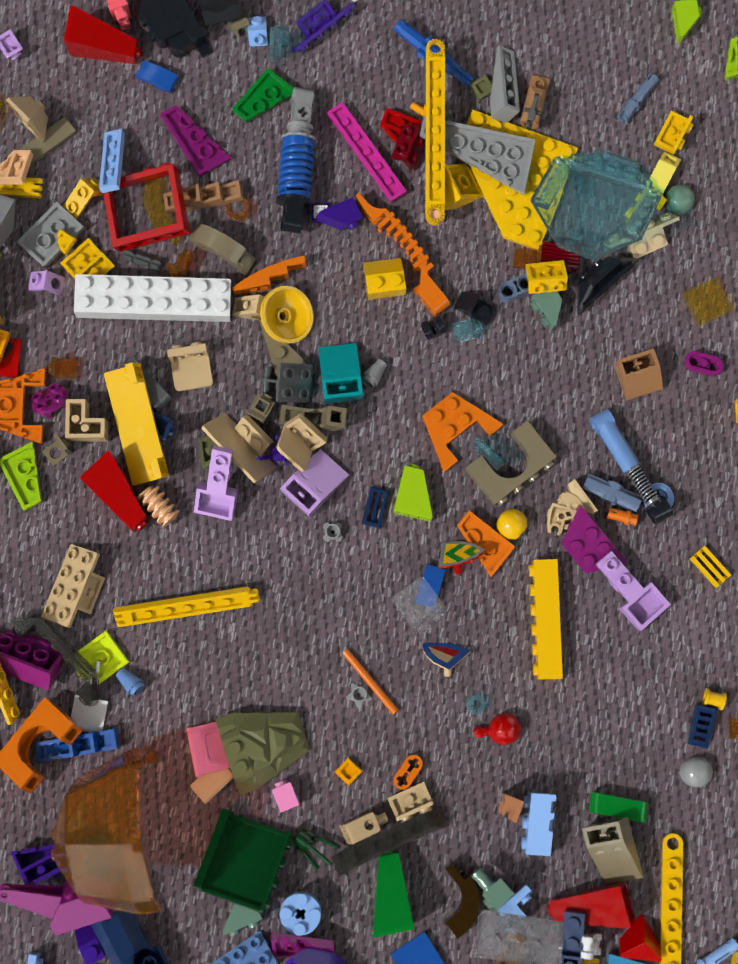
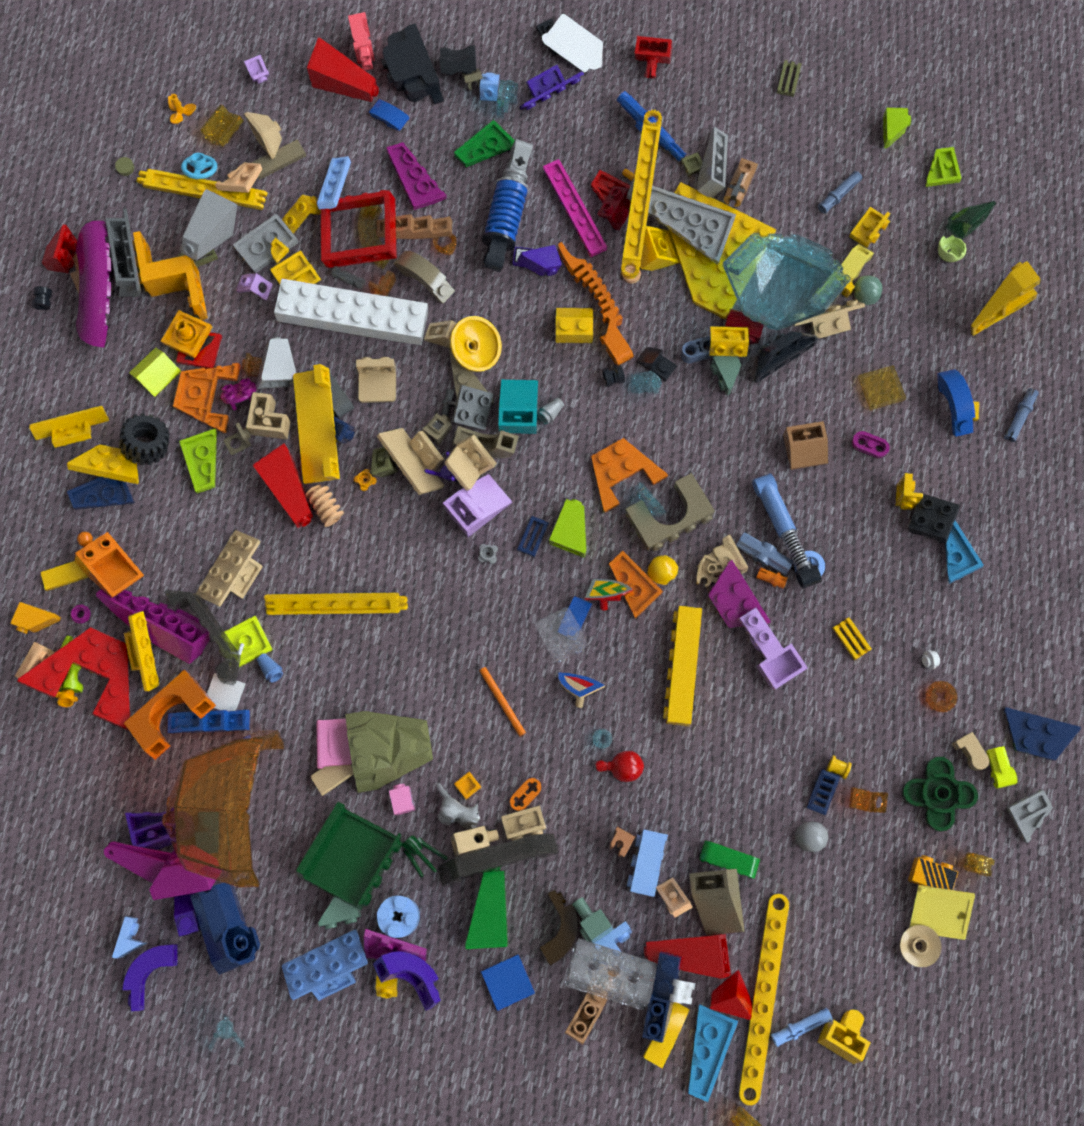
camera: 10 degrees right, 5 degrees down
lavender plate [194,445,239,521] -> none
orange slope [232,256,306,296] -> none
light grey plate [346,683,372,708] -> none
clear orange bracket [512,245,542,269] -> none
none -> slope [256,337,296,389]
none -> light orange plate [354,469,377,491]
none -> light grey animal [437,783,480,829]
none -> light nougat slope [656,878,693,917]

